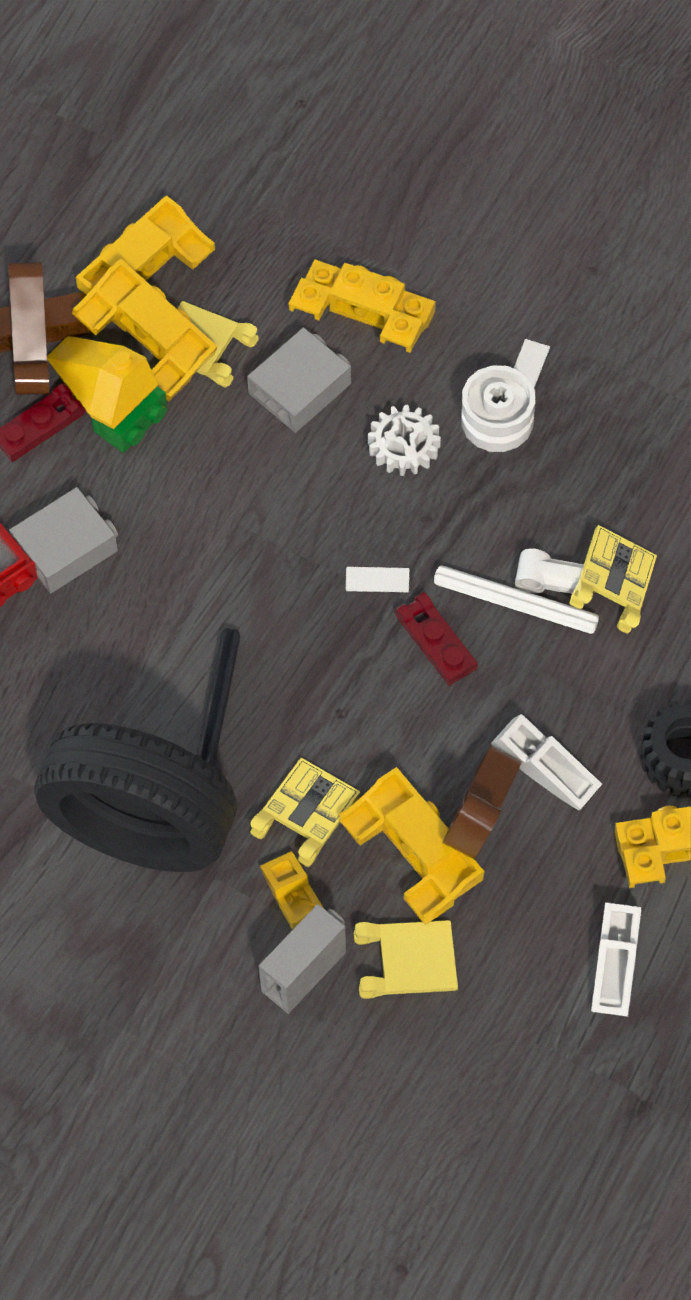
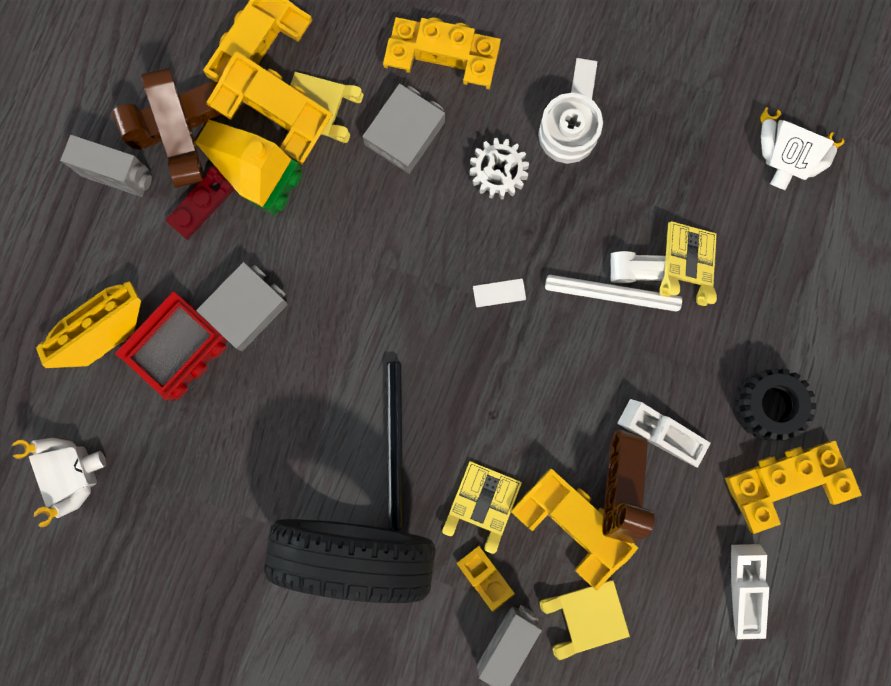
camera: 10 degrees left, 20 degrees up
dark red plate [394,592,478,686] -> none

